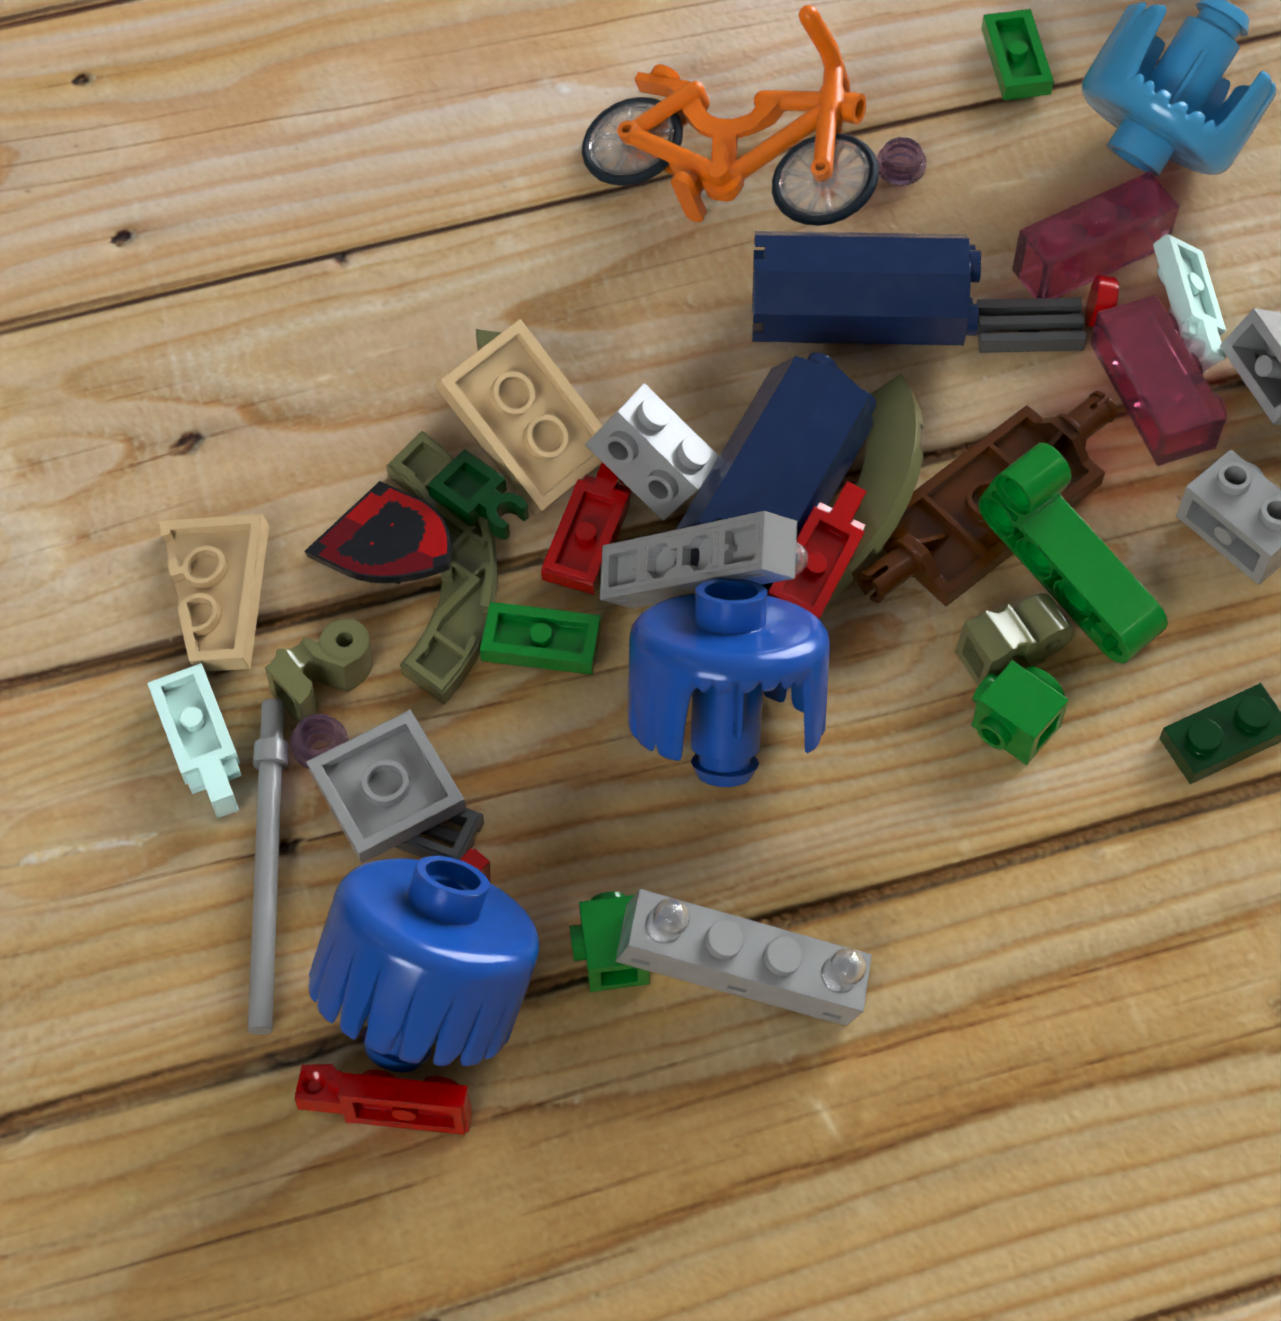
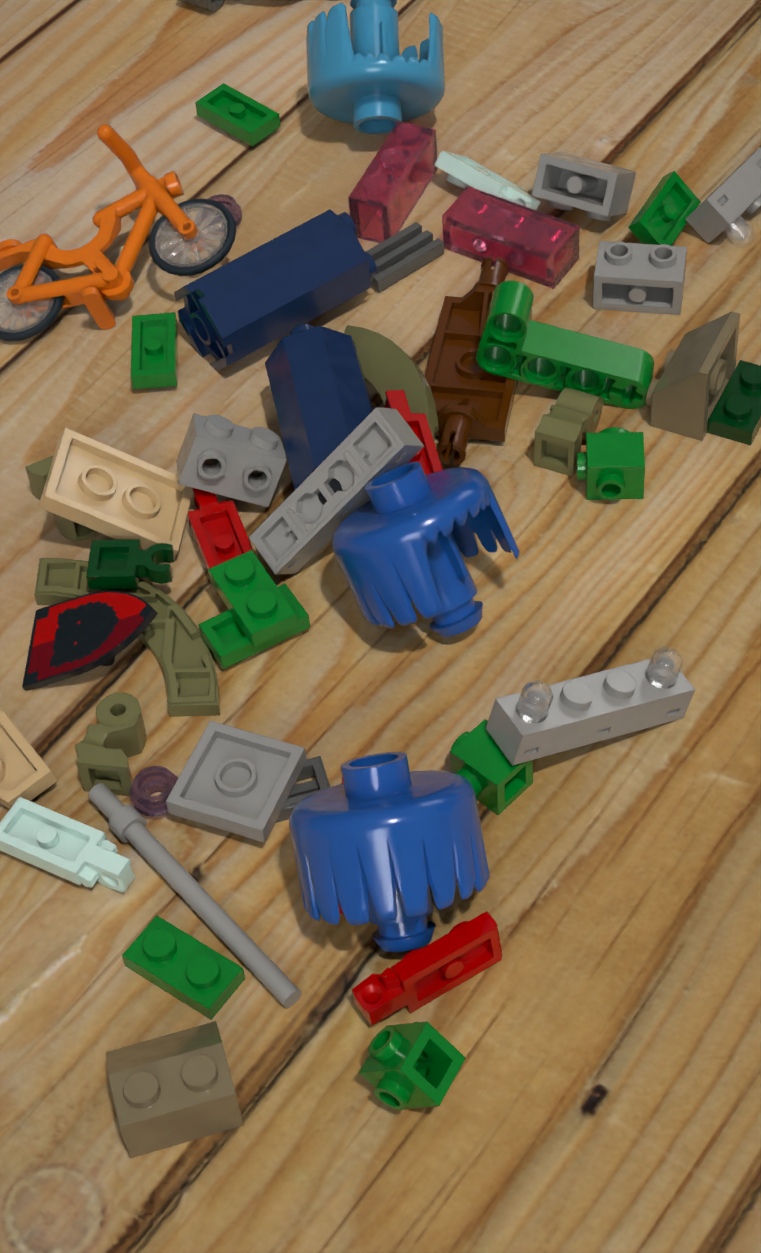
camera: 35 degrees left, 10 degrees down
red tile [1085,274,1119,329] -> none
none -> dark tan slope [106,1021,244,1158]
none -> green plate [122,915,245,1020]
none -> green plate [131,312,178,390]
none -> green plate [208,550,298,647]
none -> green brick [359,1021,466,1110]
none -> dark tan slope [646,311,740,441]

